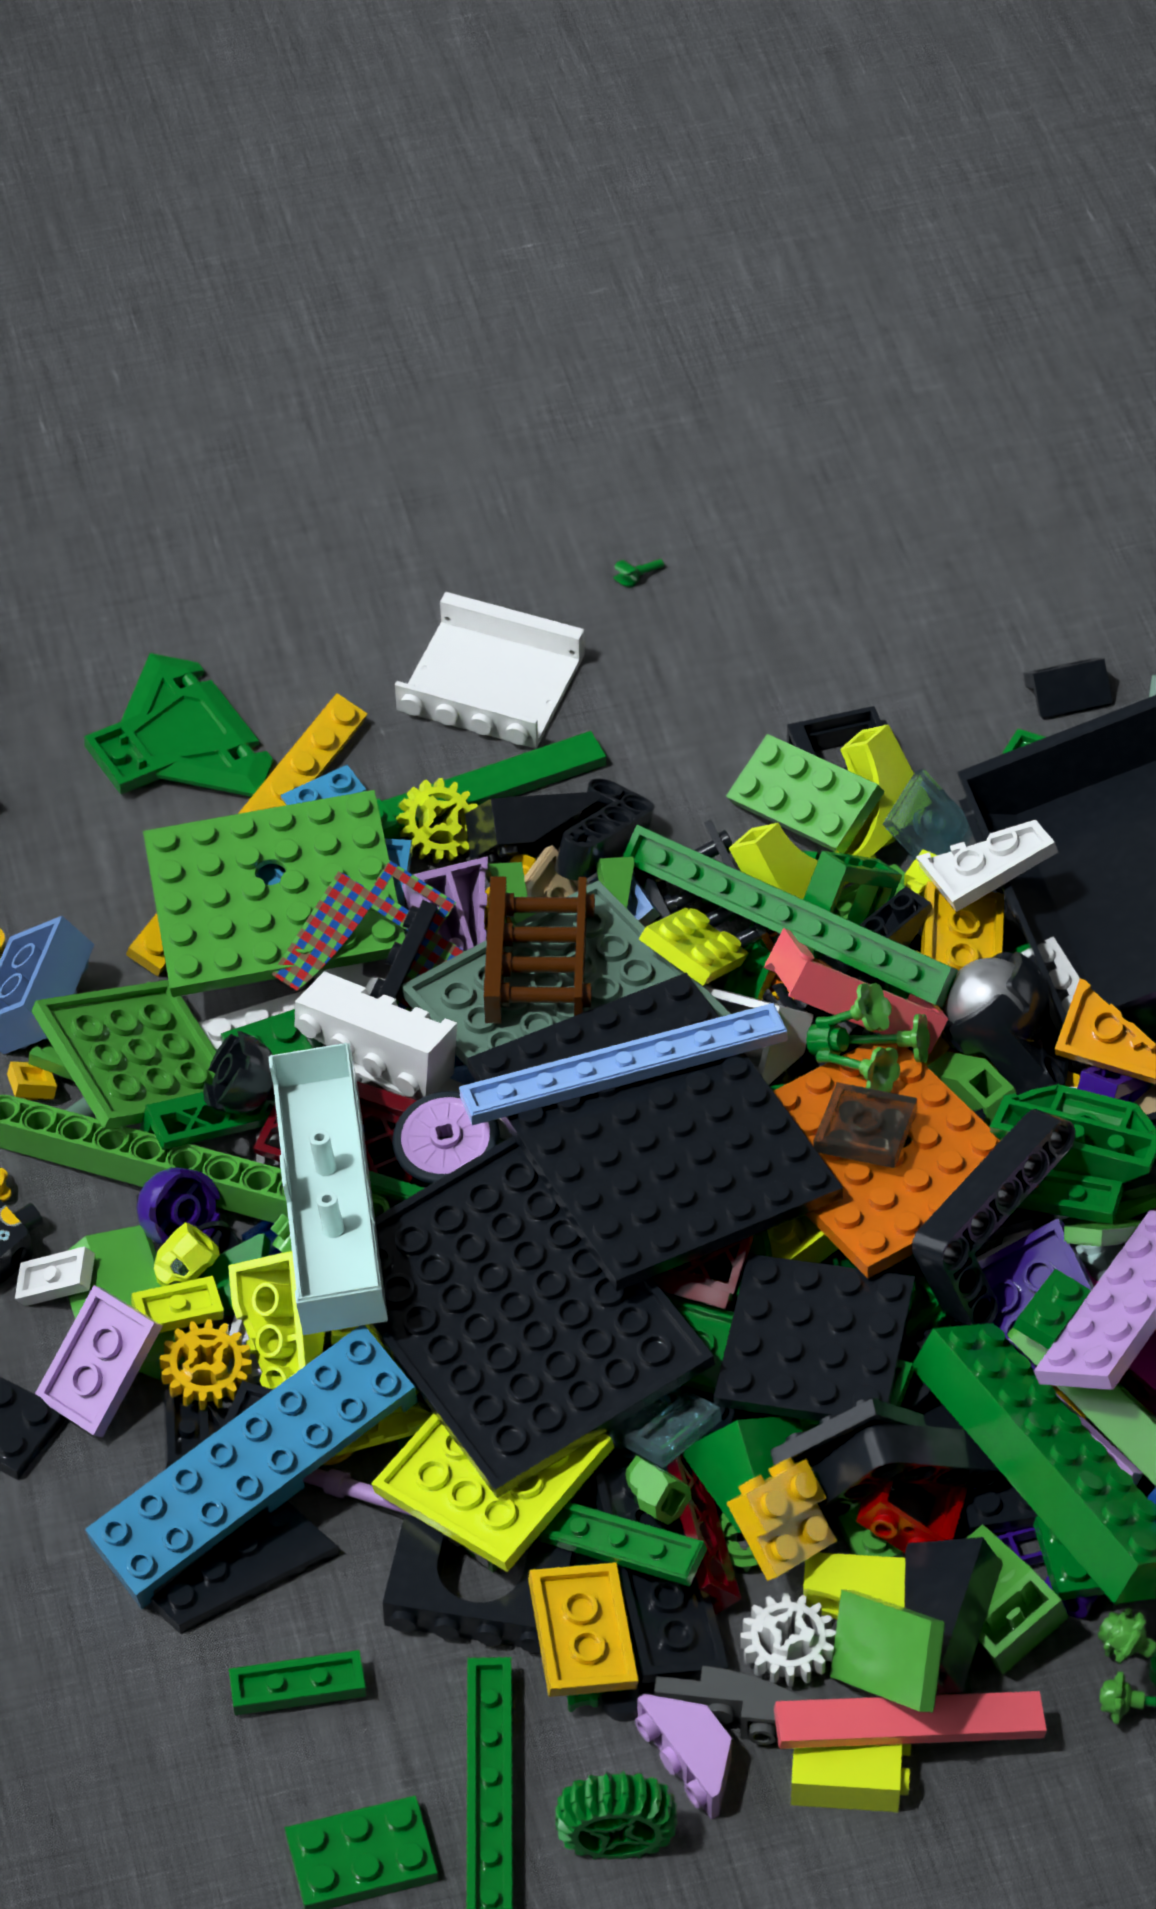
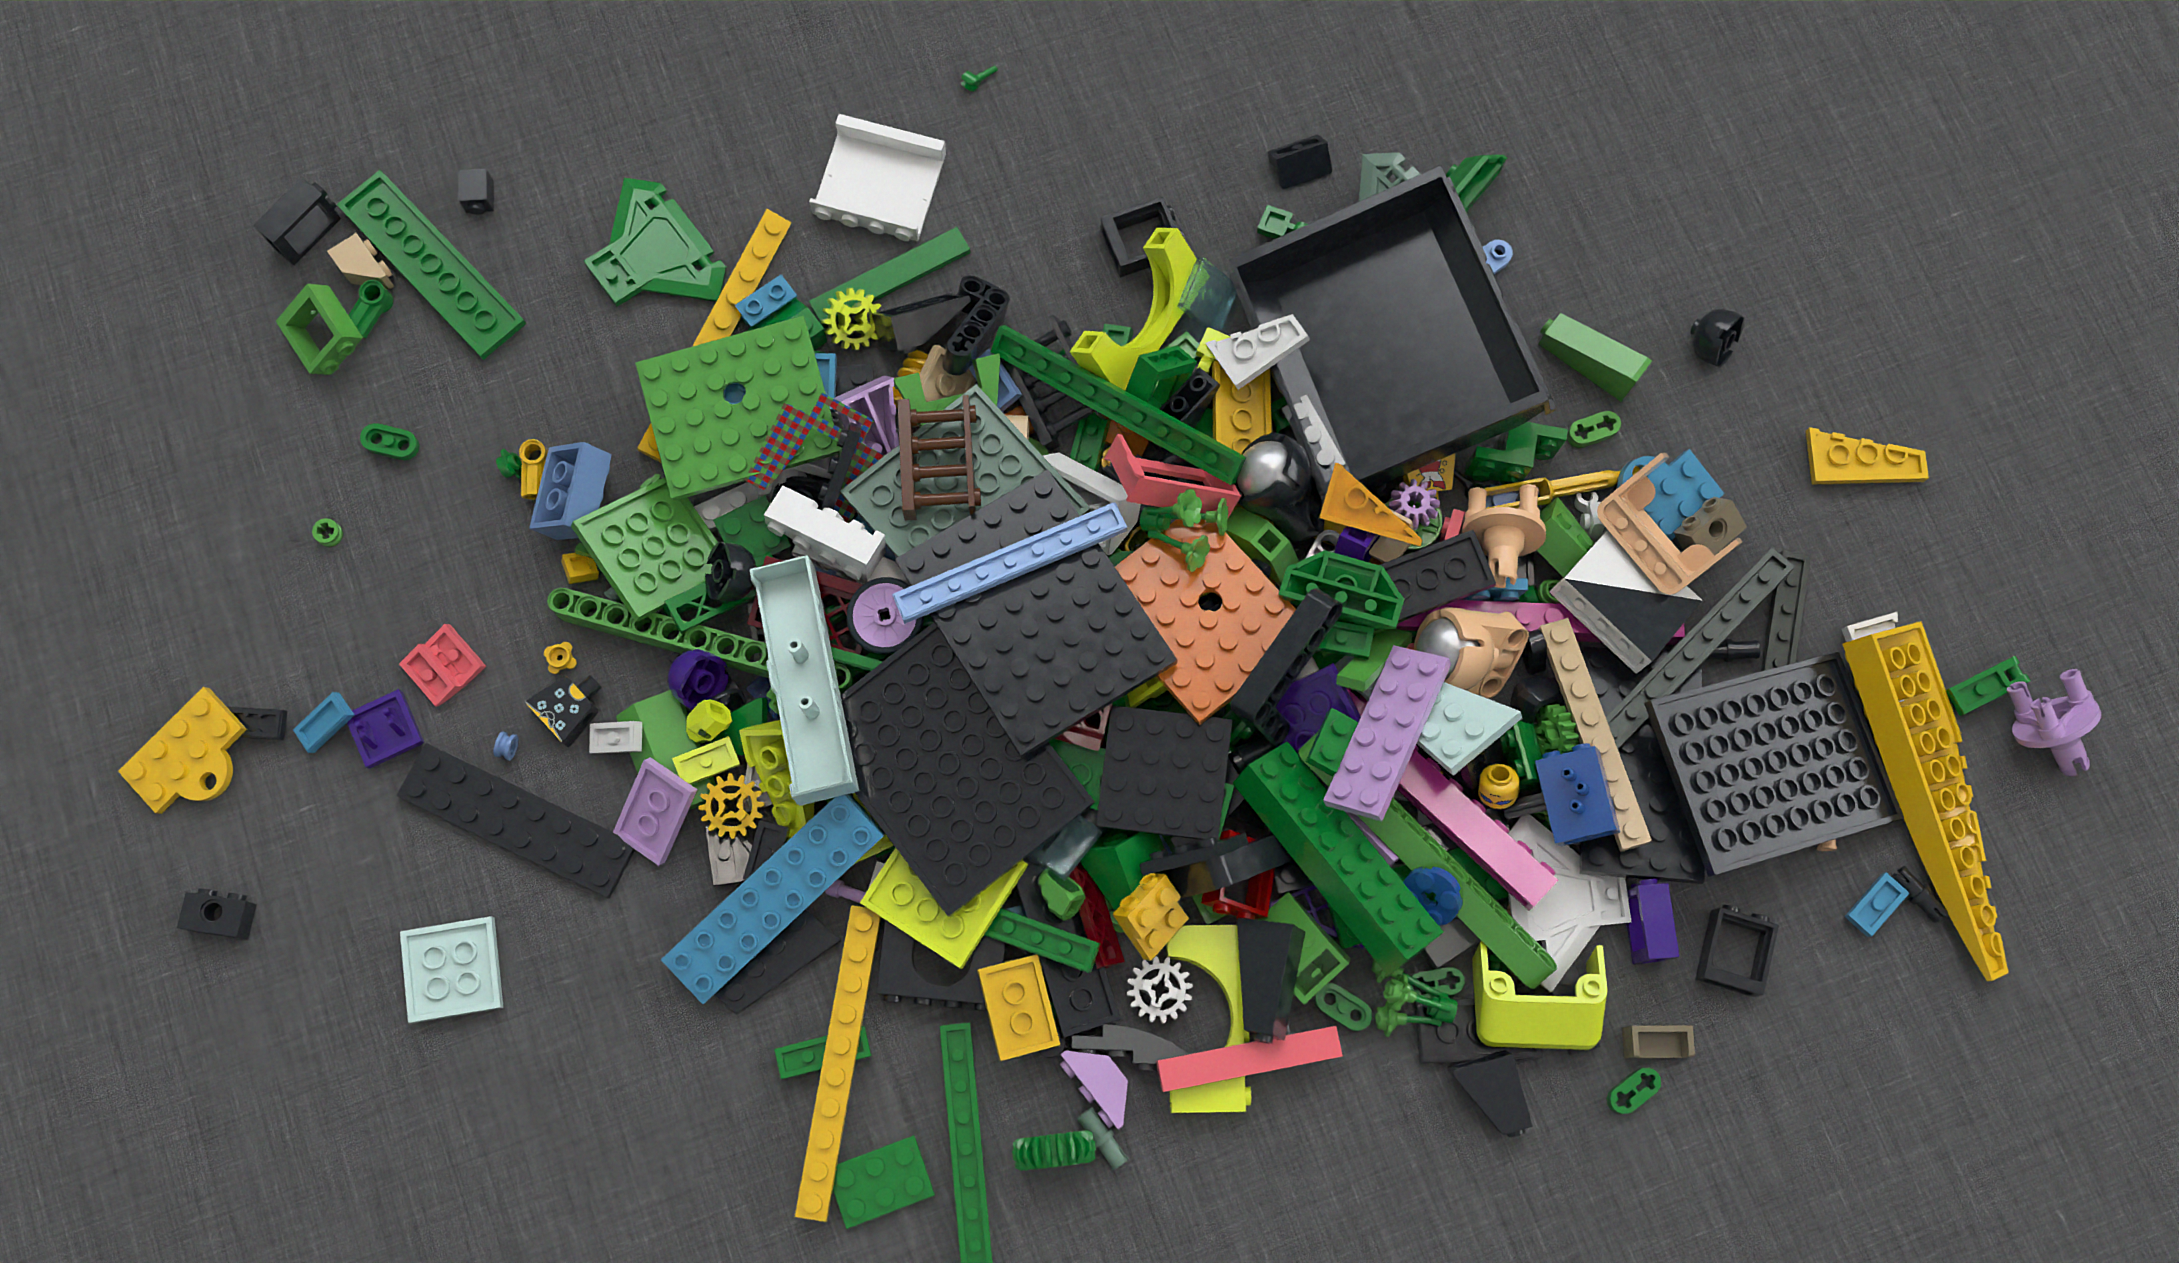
camera: 10 degrees left, 25 degrees up
neon yellow plate [639,908,749,986] -> none
bright green plate [726,734,885,854] -> none
clear smoke plate [813,1082,917,1168] -> none
bright green tile [830,1589,945,1712] -> none
none -> yellow plate [795,905,881,1222]
none -> sand green pin [1077,1107,1129,1170]
none -> green plate [1314,983,1372,1031]

